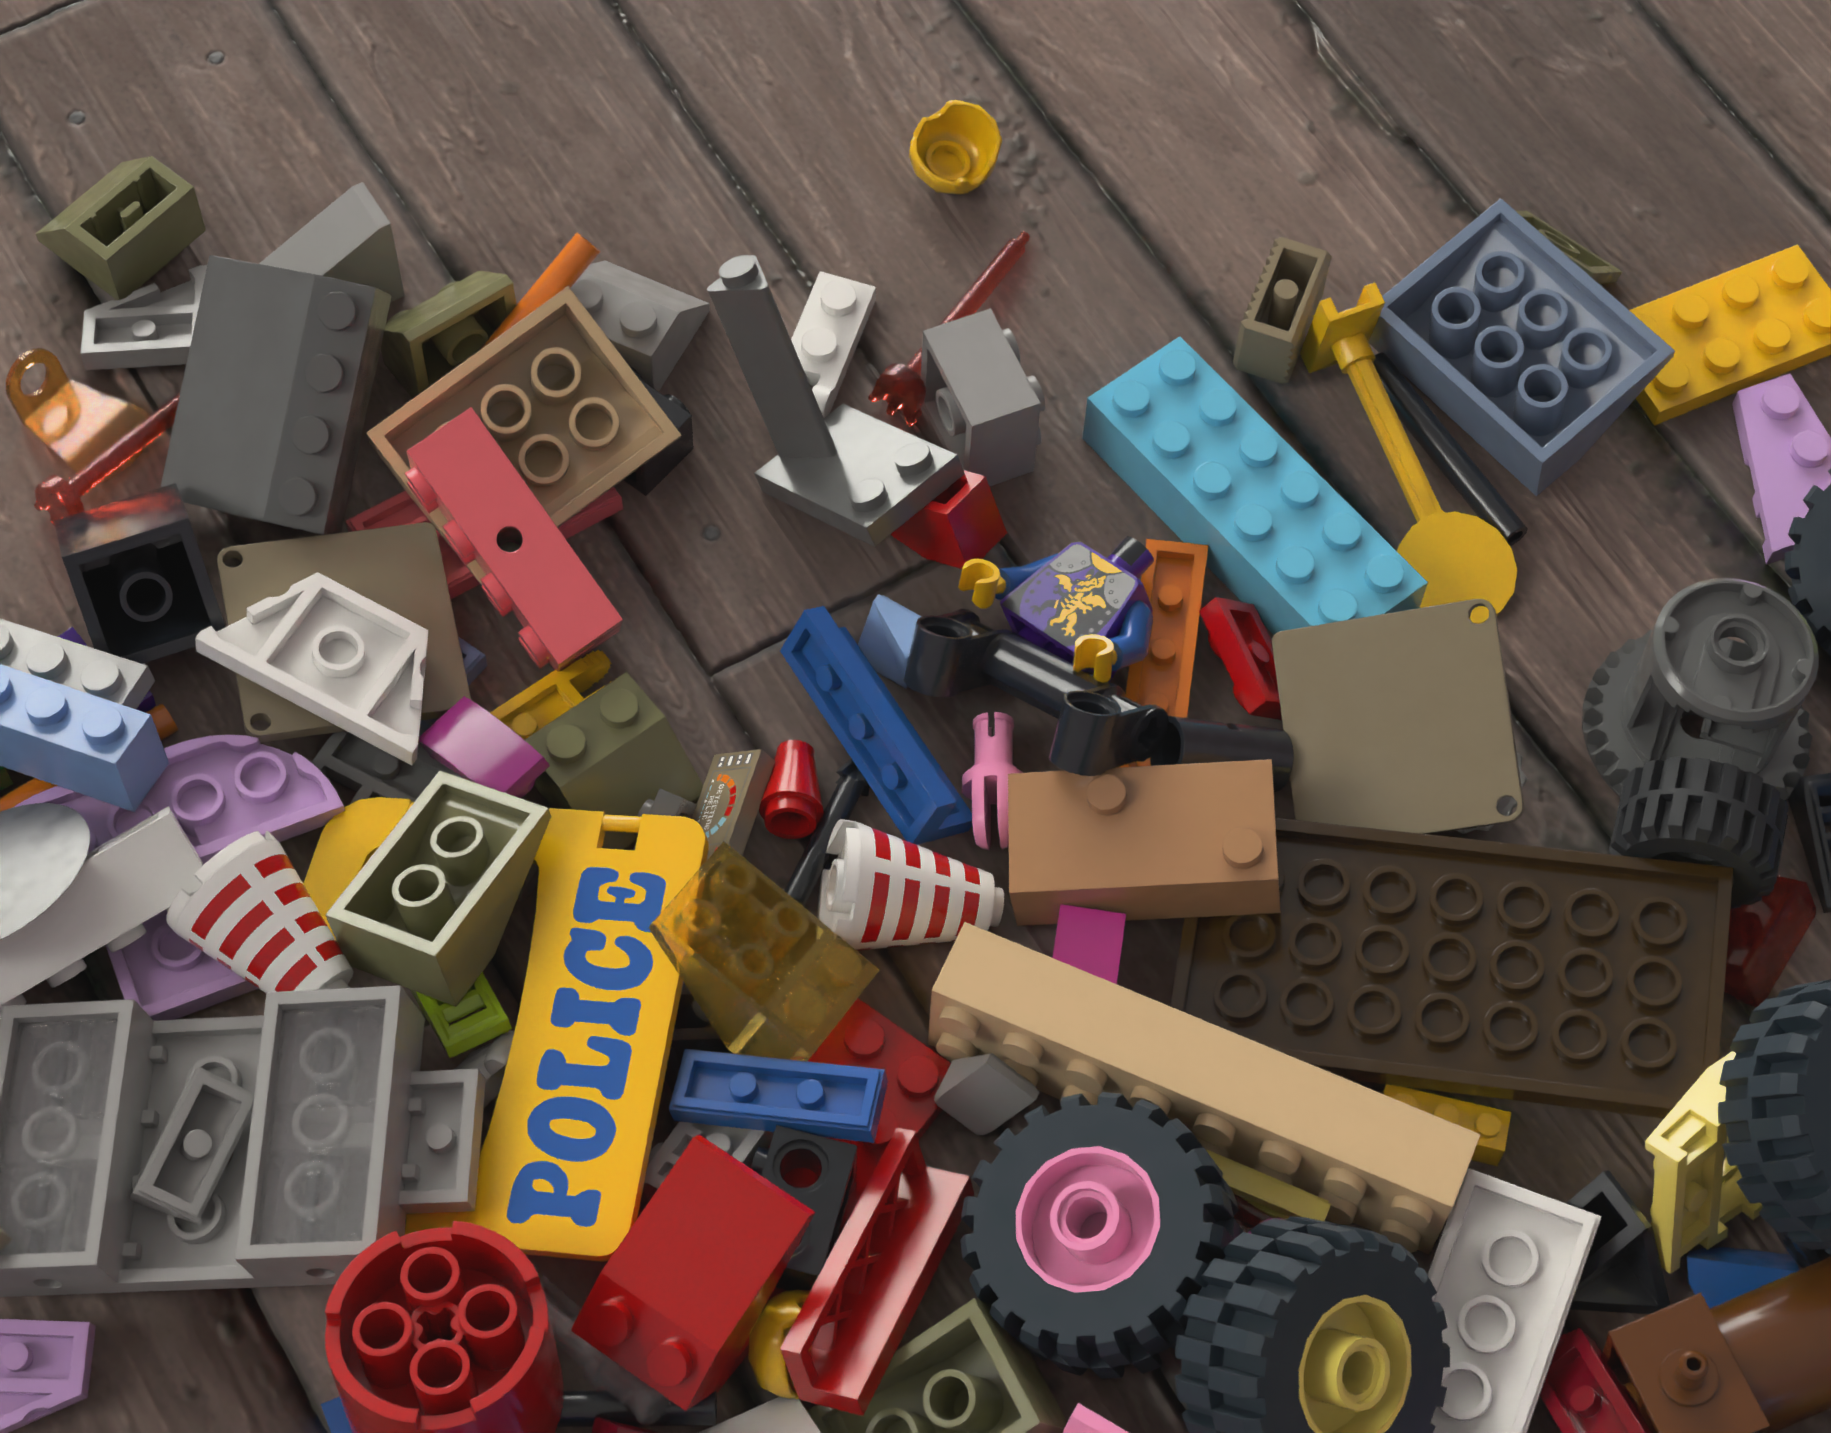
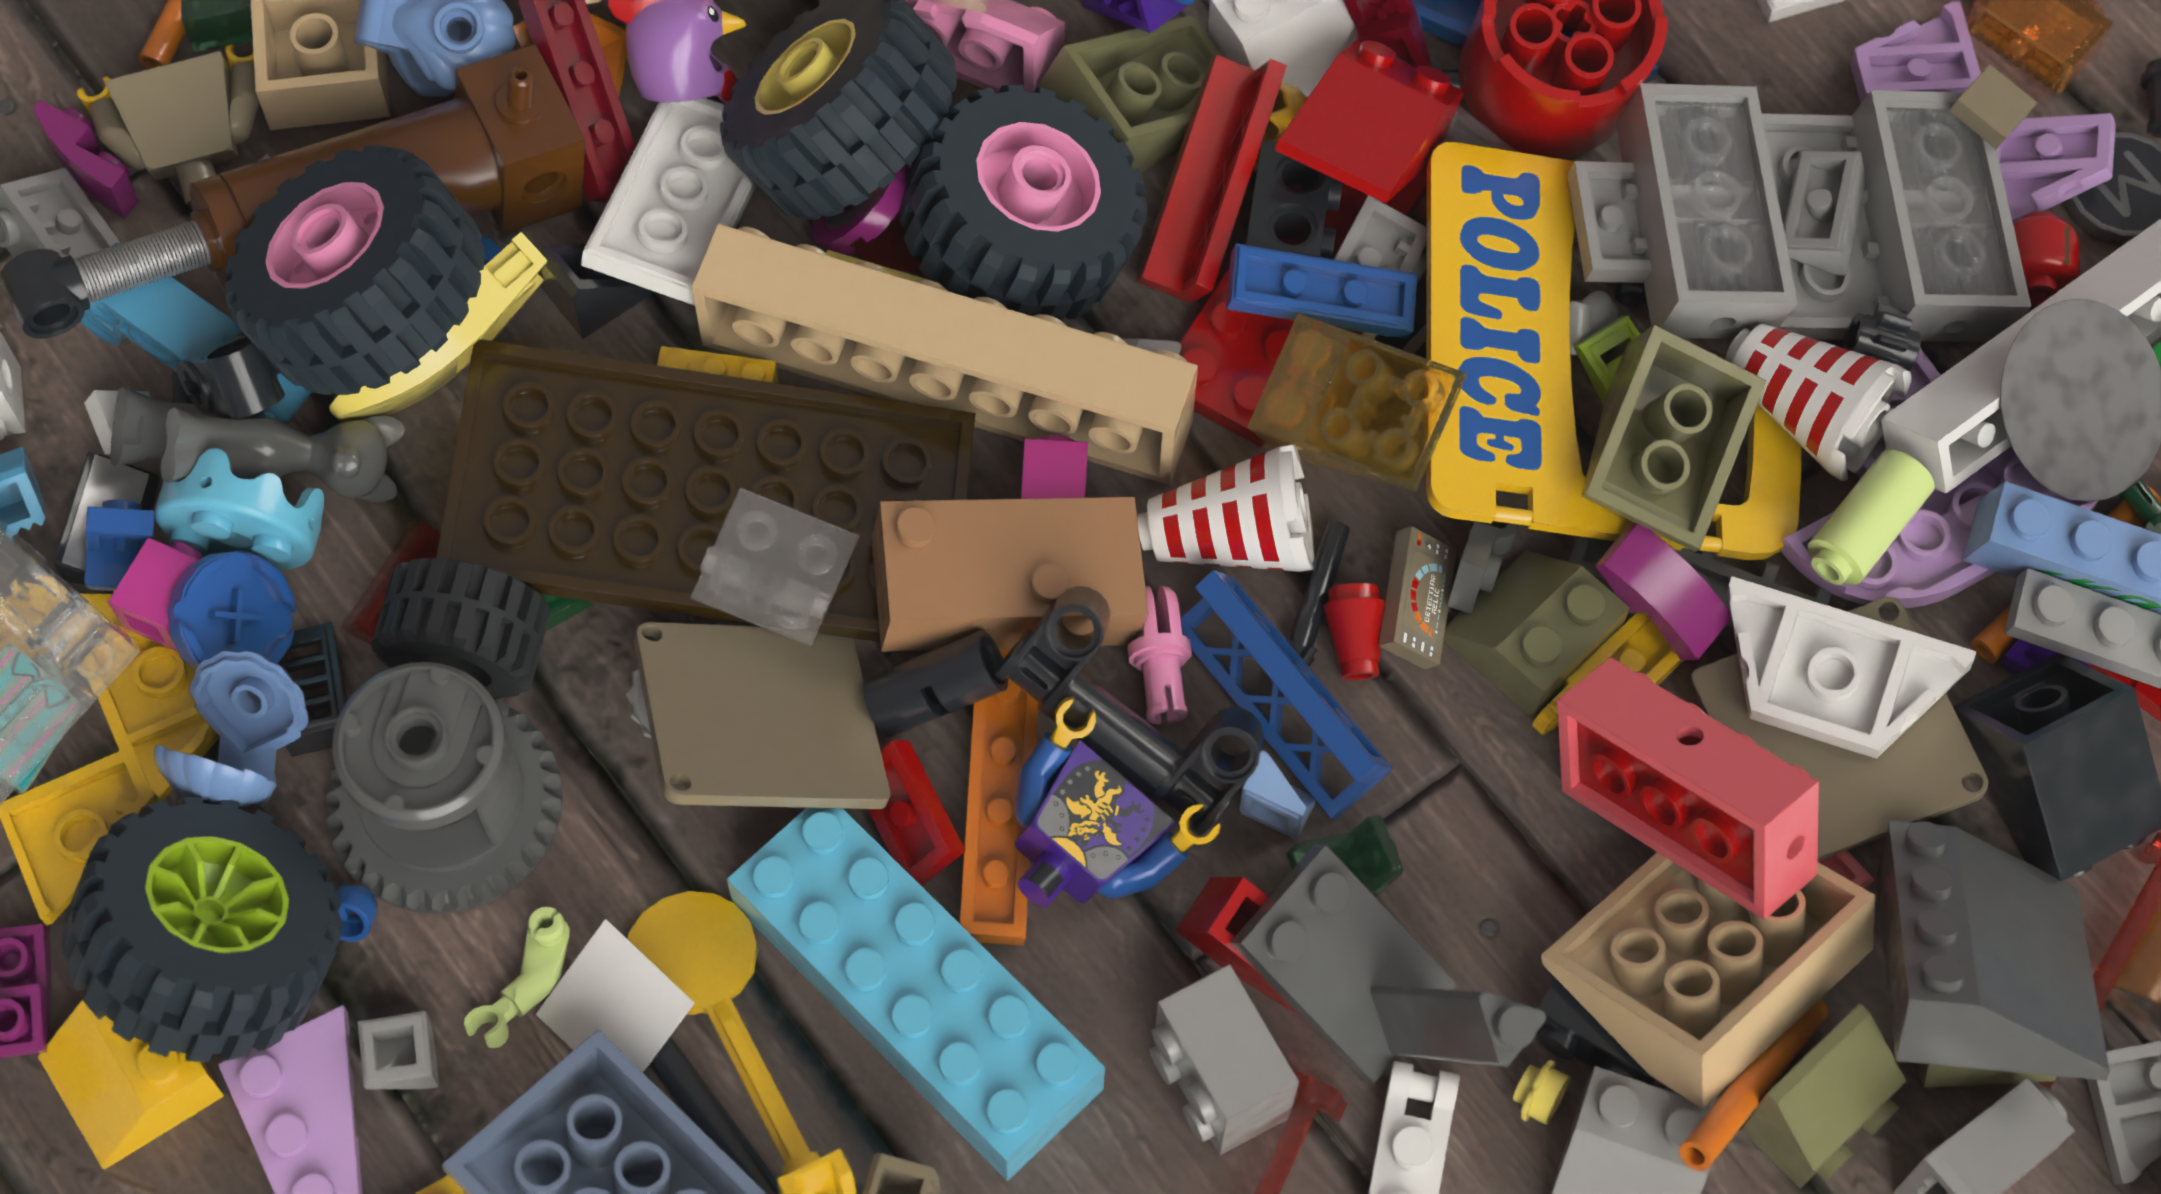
camera: 175 degrees right, 5 degrees up
none -> light grey slope [358,1011,439,1089]
none -> yellowish green arm [464,907,570,1048]
none -> white sticker [536,919,695,1072]
none -> clear hinge [691,488,859,647]
none -> clear green bracket [1286,815,1404,898]
none -> light yellow plate [1513,1060,1571,1125]
none -> yellowish green brick [1808,449,1935,585]
none -> black gear [1842,303,1921,372]

